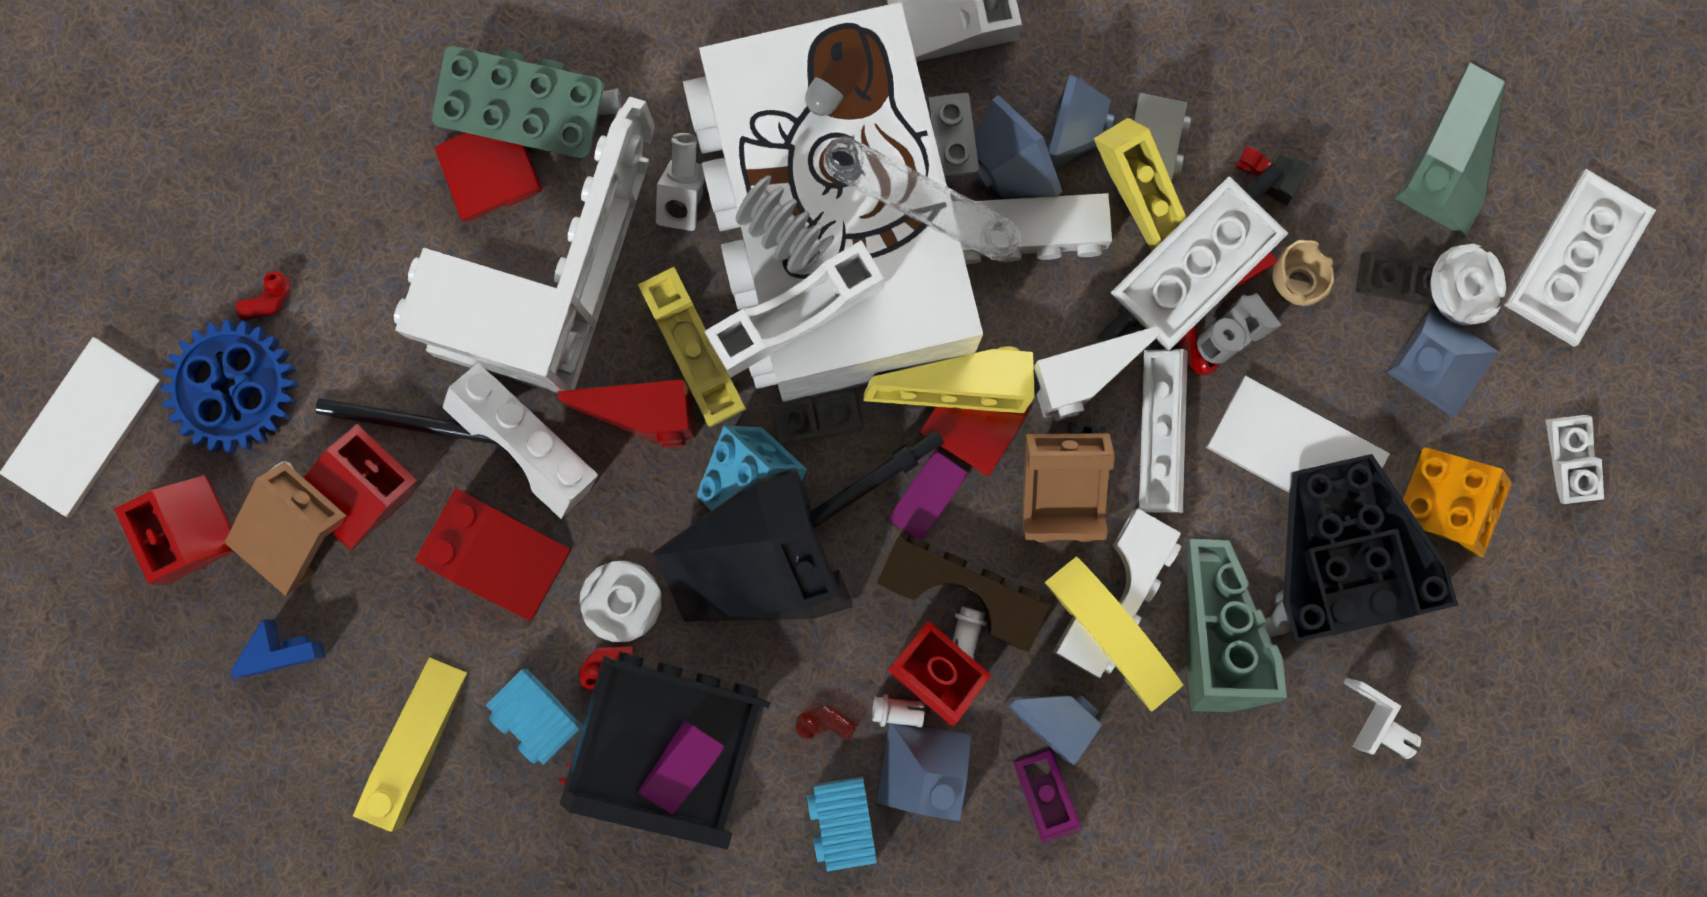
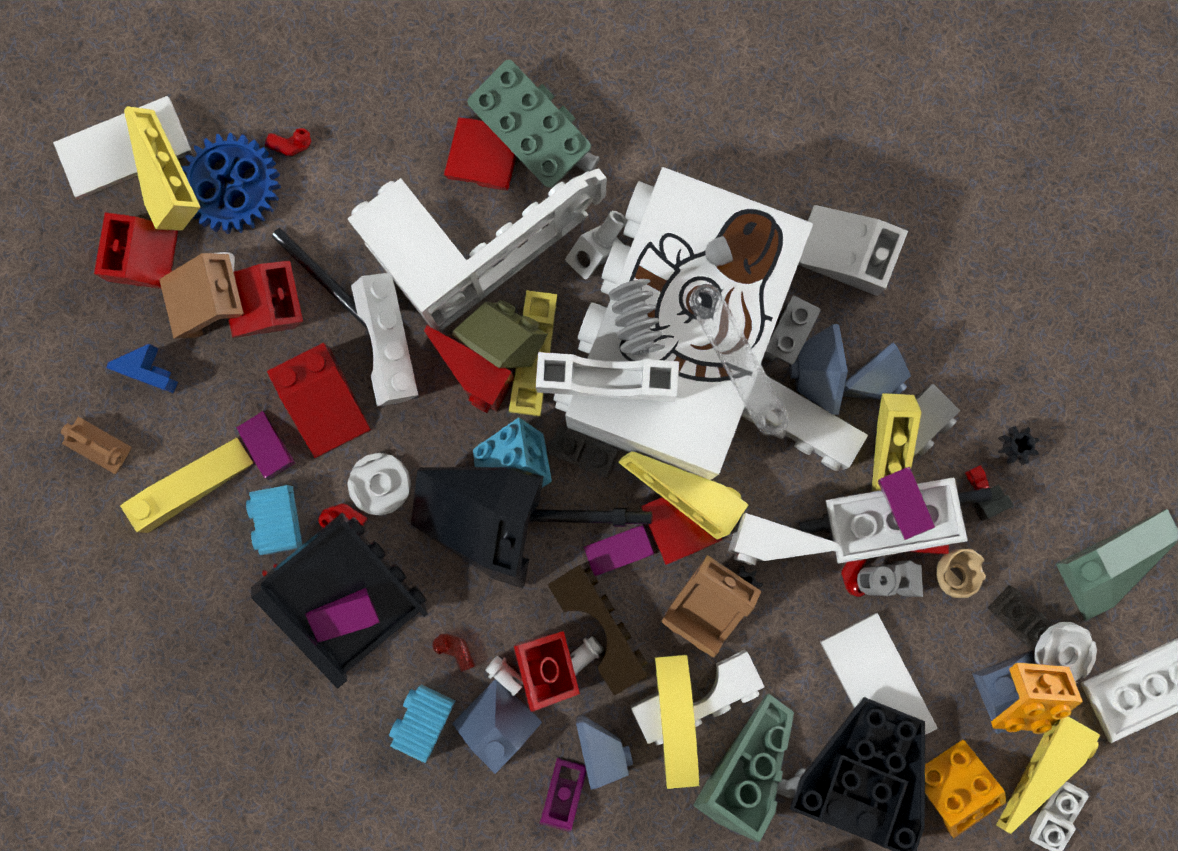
camera: 35 degrees right, 0 degrees up
white tile [1139,349,1188,513] -> none
none -> medium nougat hinge [61,417,132,474]
none -> light yellow slope [124,106,201,230]
none -> magenta slope [236,411,296,480]
none -> olive slope [452,300,548,368]
none -> magenta slope [878,467,935,540]
none -> light orange bracket [991,663,1083,734]
none -> light yellow slope [996,717,1100,834]
none -> black gear [998,426,1040,465]

